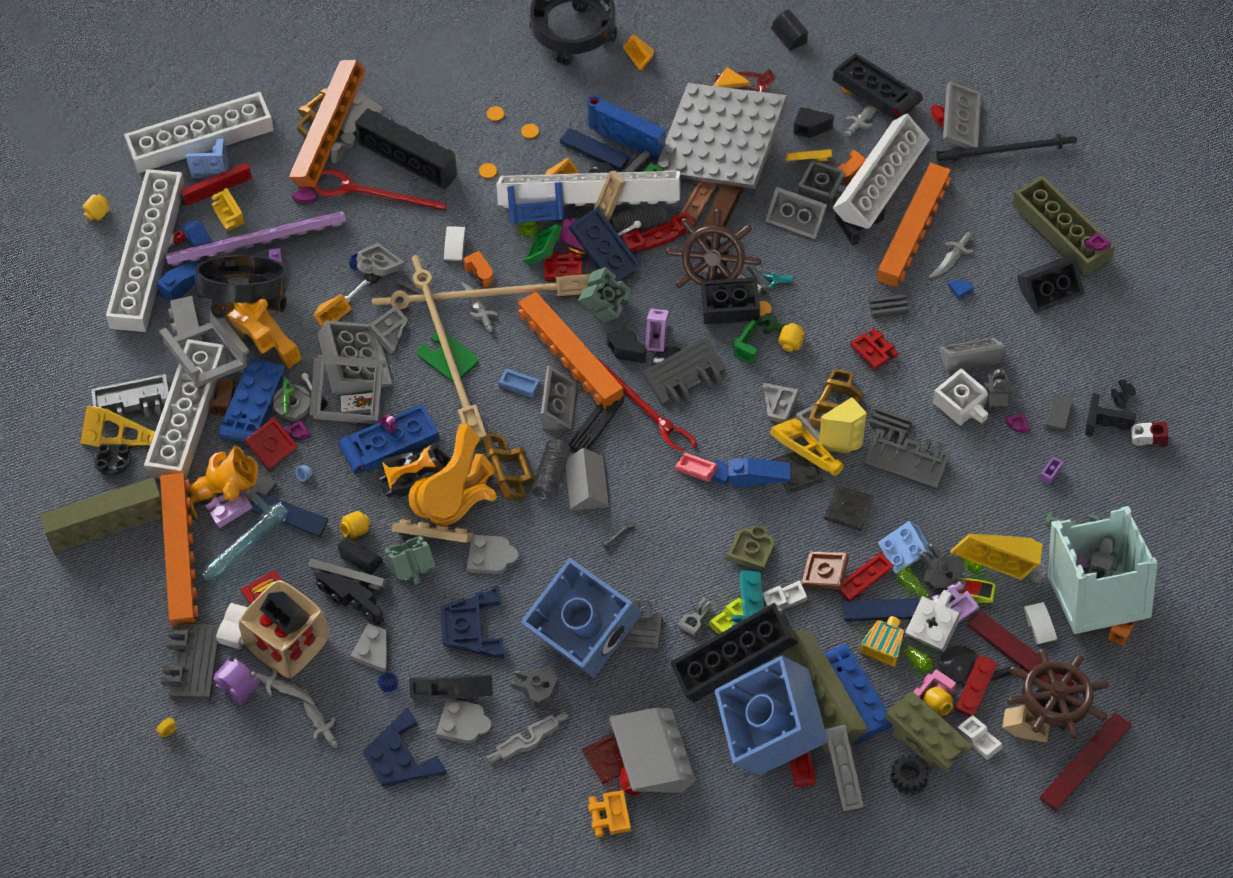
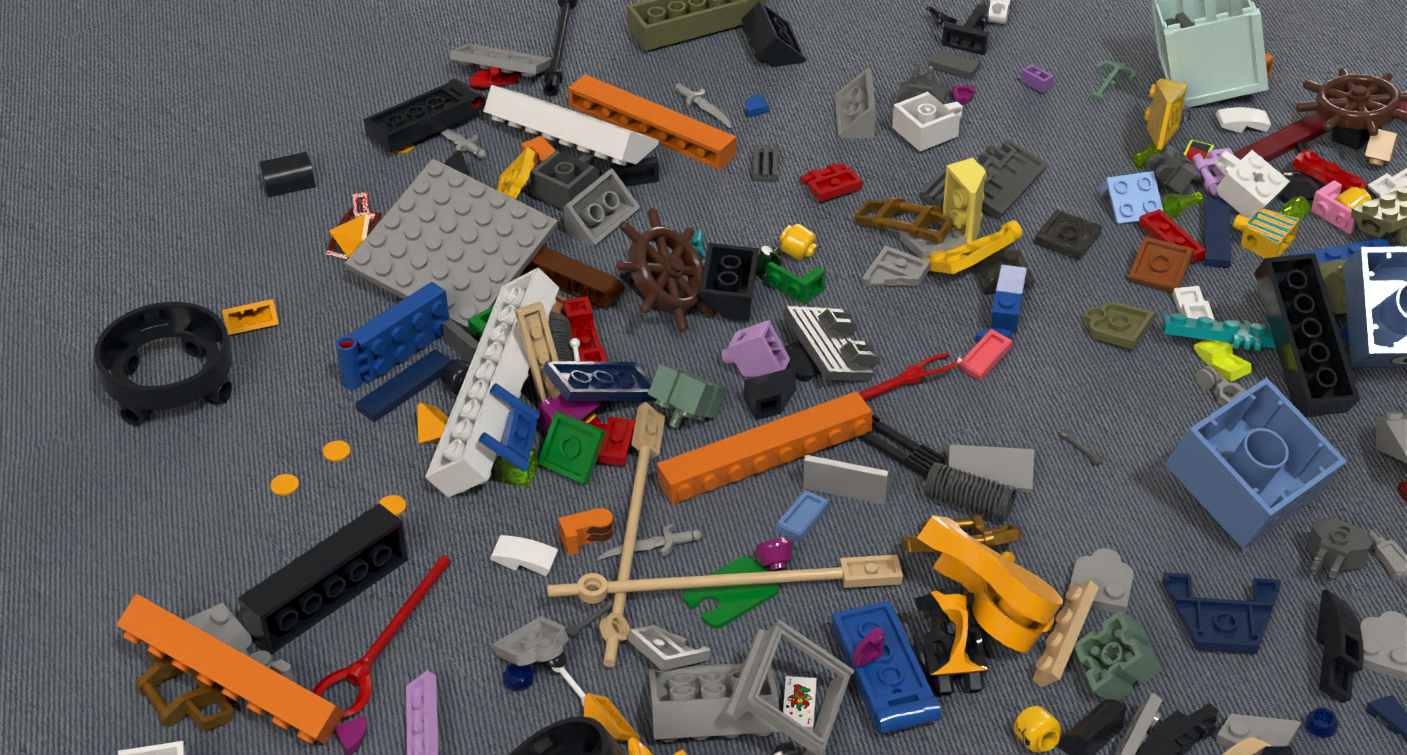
camera: 80 degrees left, 15 degrees down
none -> magenta cone [754,538,793,571]

